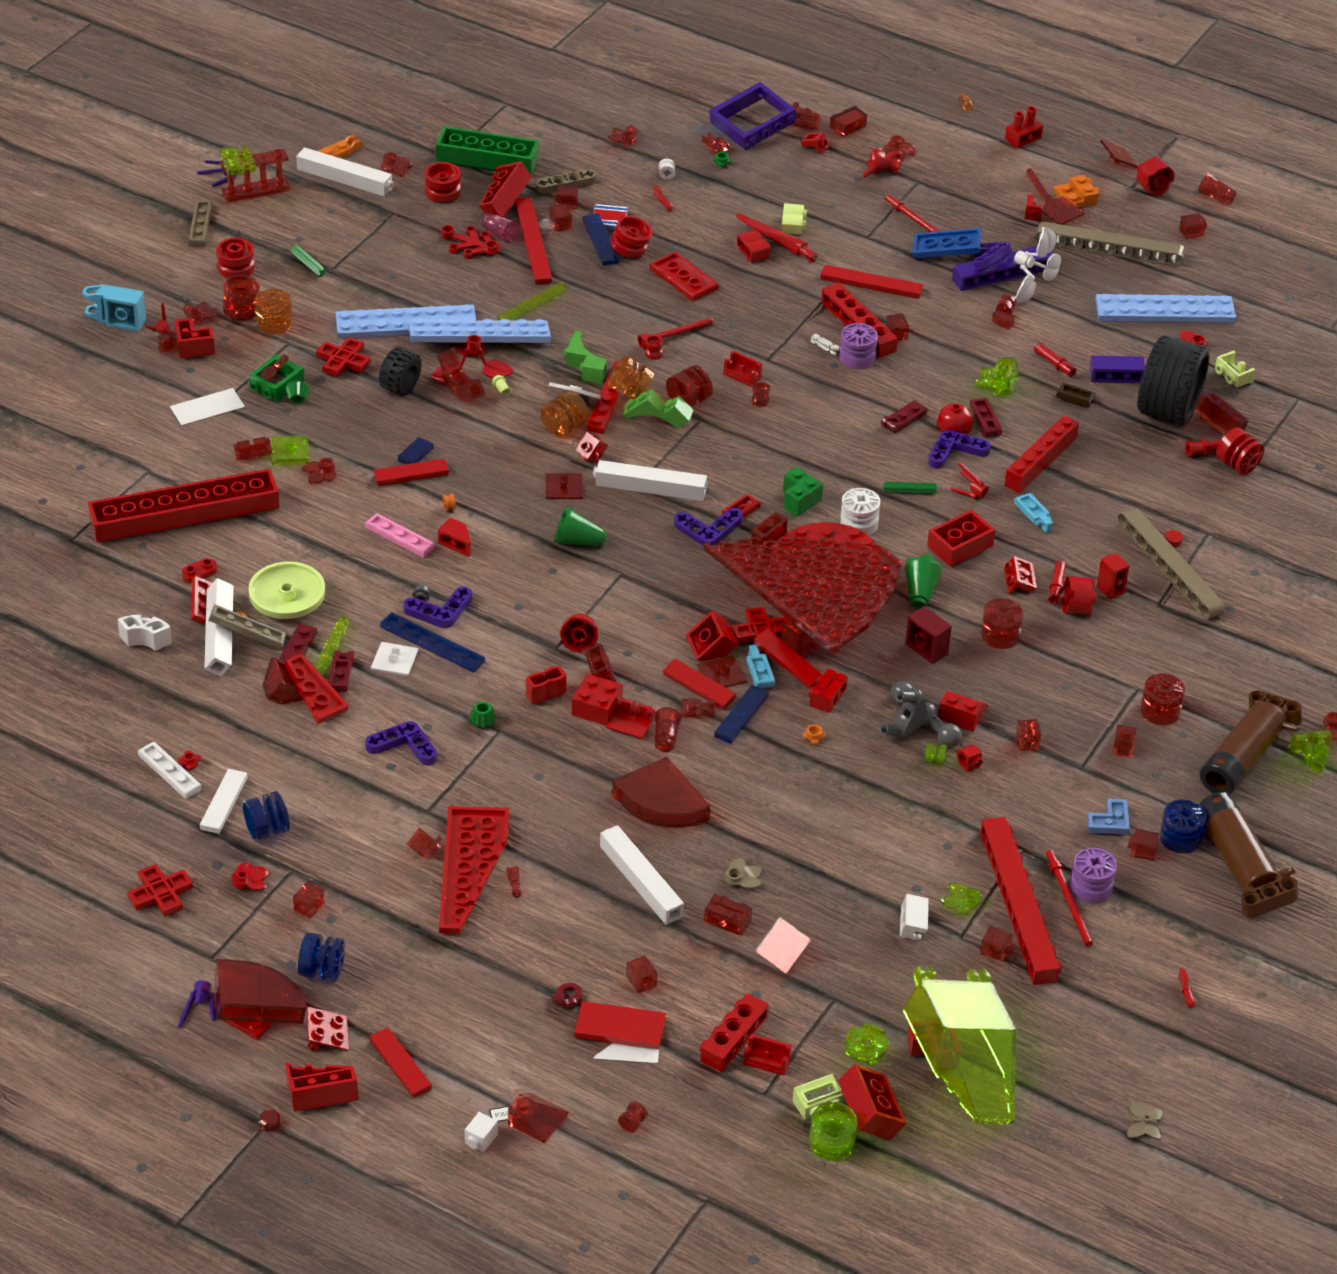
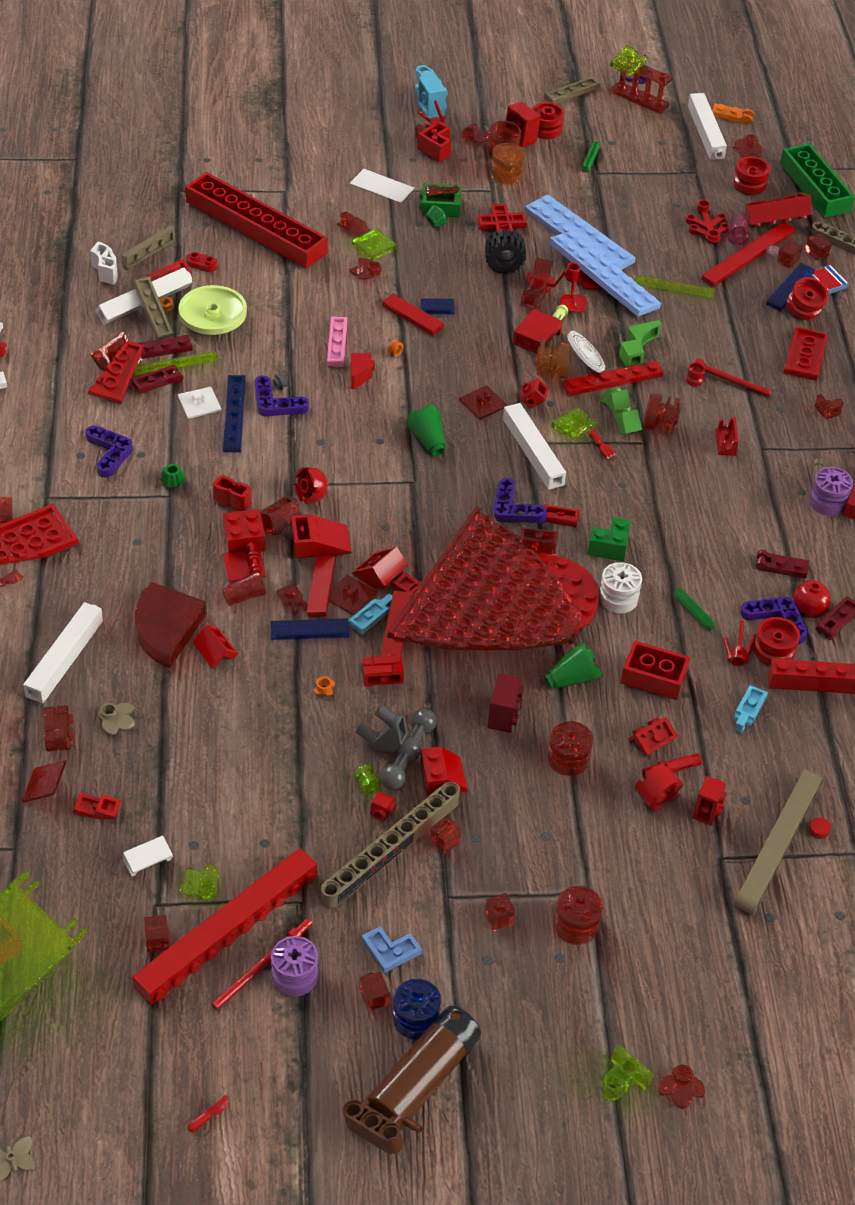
camera: 55 degrees right, 5 degrees up
clear orange wheel [608,355,654,400] -> none
clear red wheel [752,382,770,407] -> none
reddish brown piece [1199,690,1302,795] -> none
none -> red slope [73,792,121,819]
none -> dark tan tile [122,226,175,270]
none -> red panel [193,625,238,668]
none -> red slope [291,514,351,558]
none -> dark tan beam [321,782,460,908]
none -> red brick [503,101,541,147]
none -> red panel [513,309,563,356]
none -> clear neon green plate [552,407,598,440]
none -> red piece [588,430,615,460]
none -> red wheel [753,617,800,665]
none -> clear red panel [815,394,844,420]

